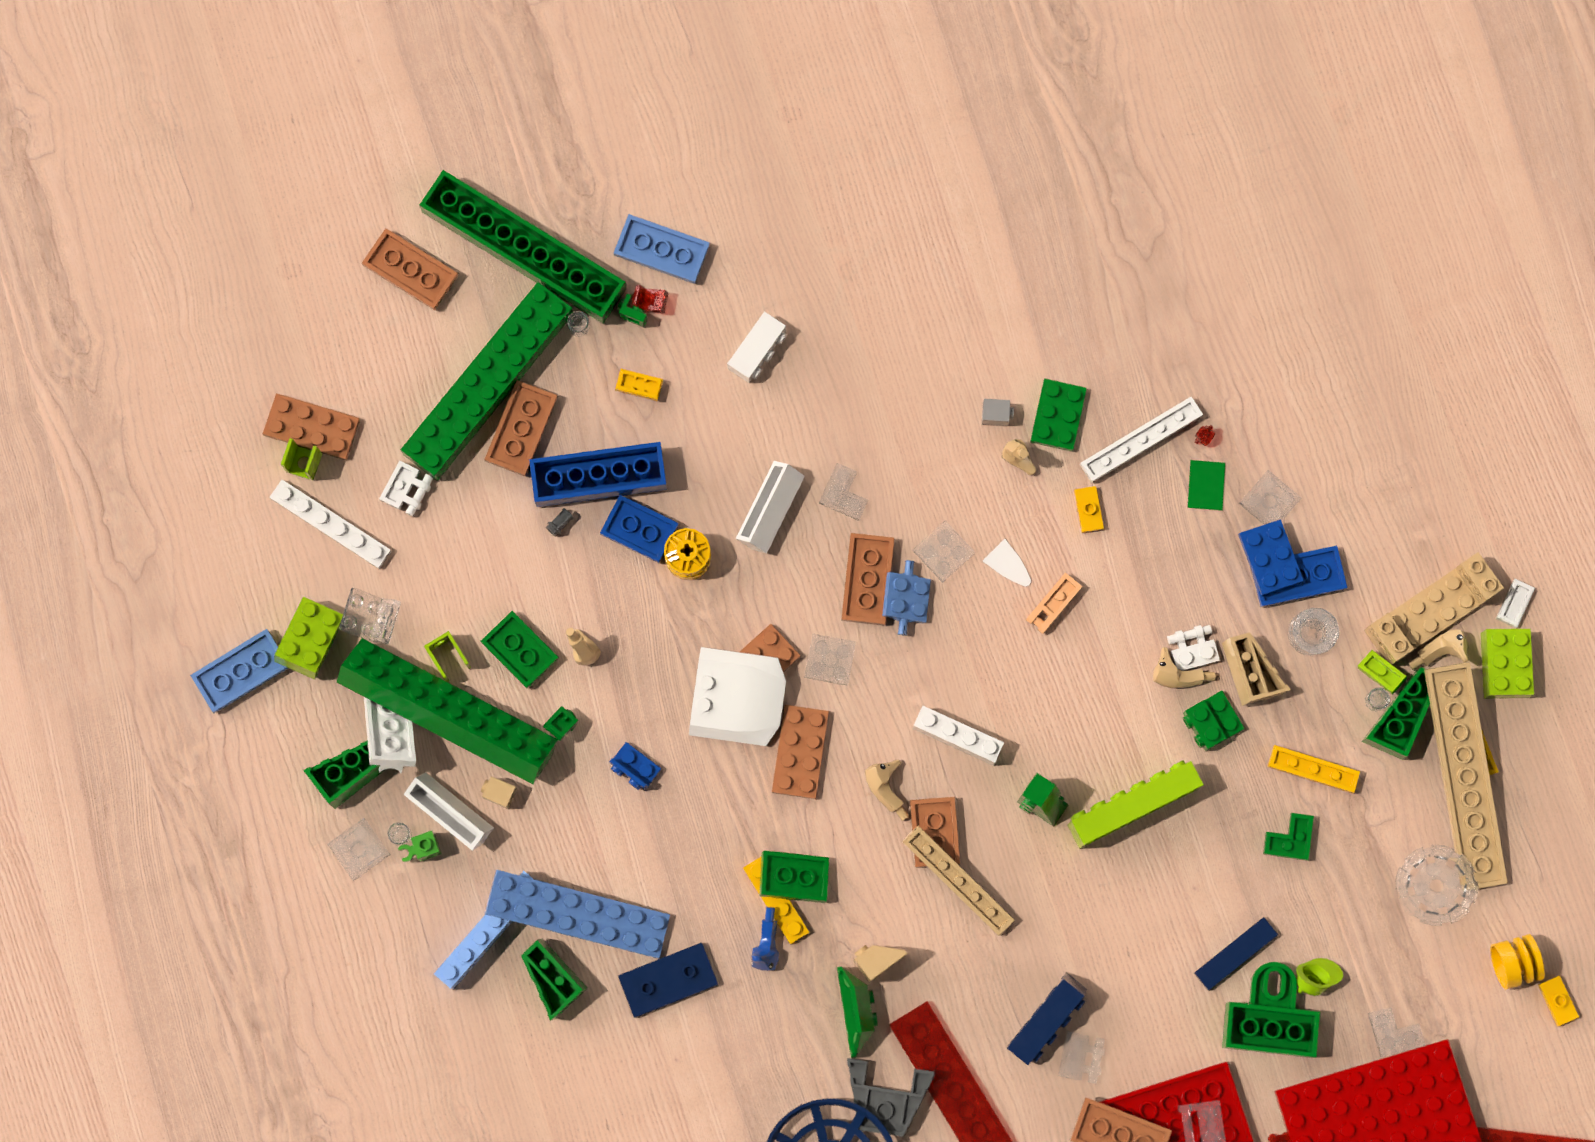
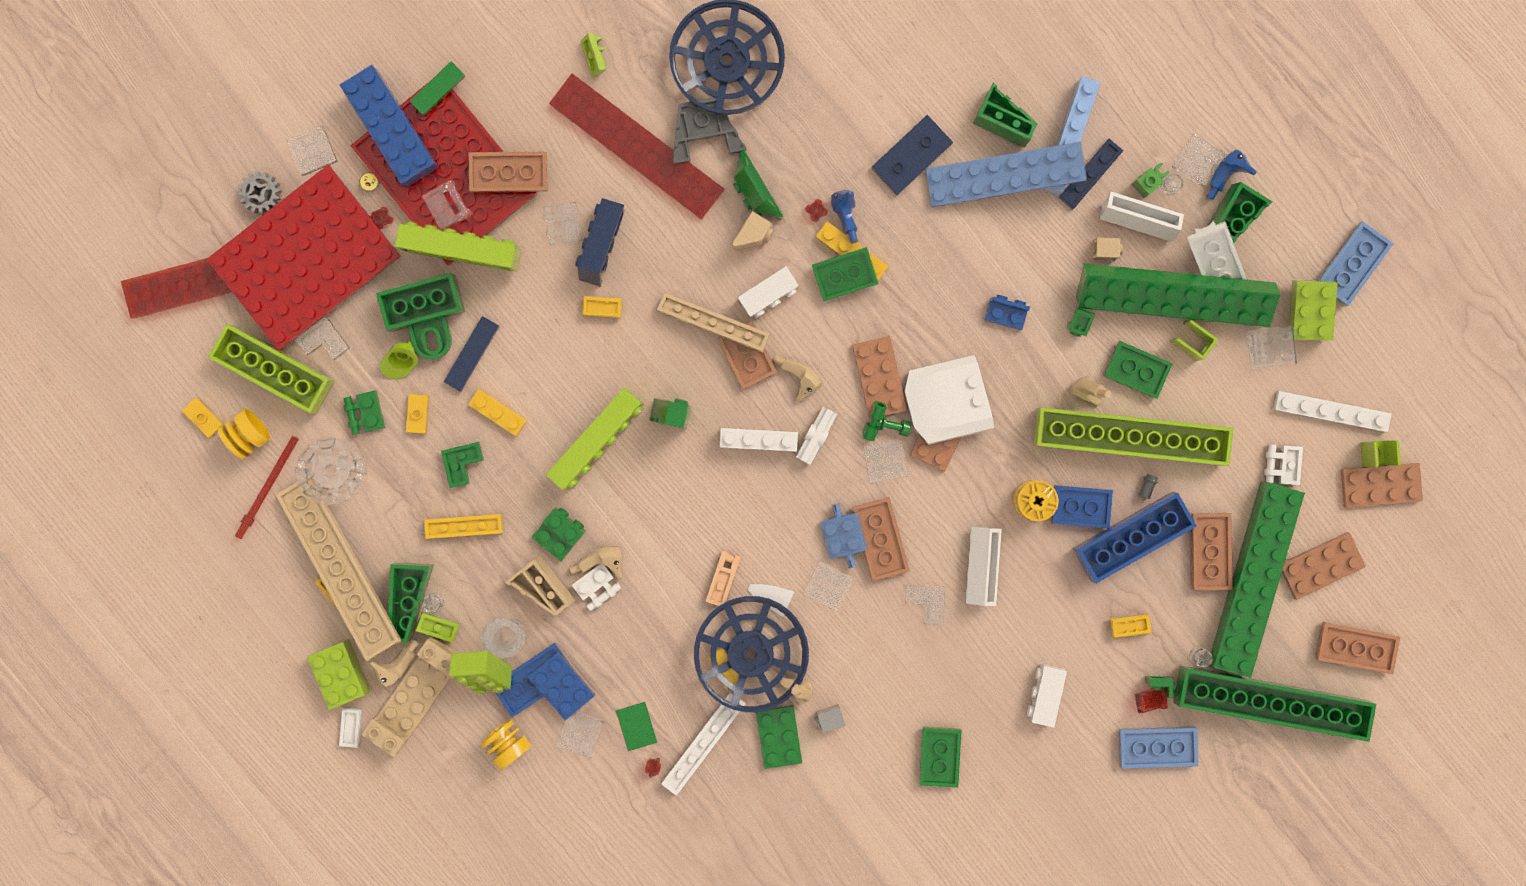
camera: 160 degrees right, 10 degrees up
none -> lime brick [208,323,335,414]
none -> clear red bar [235,436,299,539]
none -> green plate [343,390,386,435]
none -> lime brick [395,221,521,272]
none -> yellow plate [406,394,429,434]
none -> lime brick [449,651,512,694]
none -> yellow plate [468,389,527,436]
none -> yellow wheel [480,719,532,771]
none -> yellow plate [582,296,622,318]
none -> dark blue dish [694,596,809,713]
none -> white brick [738,266,799,319]
none -> white piece [796,407,837,465]
none -> clear red plate [805,199,828,222]
none -> green bar [862,401,911,441]
none -> green plate [919,727,962,788]
none -> lime brick [1033,407,1233,466]
none -> dark blue tile [1058,138,1124,210]
none -> blue animal [1206,150,1256,200]
none -> nougat plate [1282,532,1366,599]

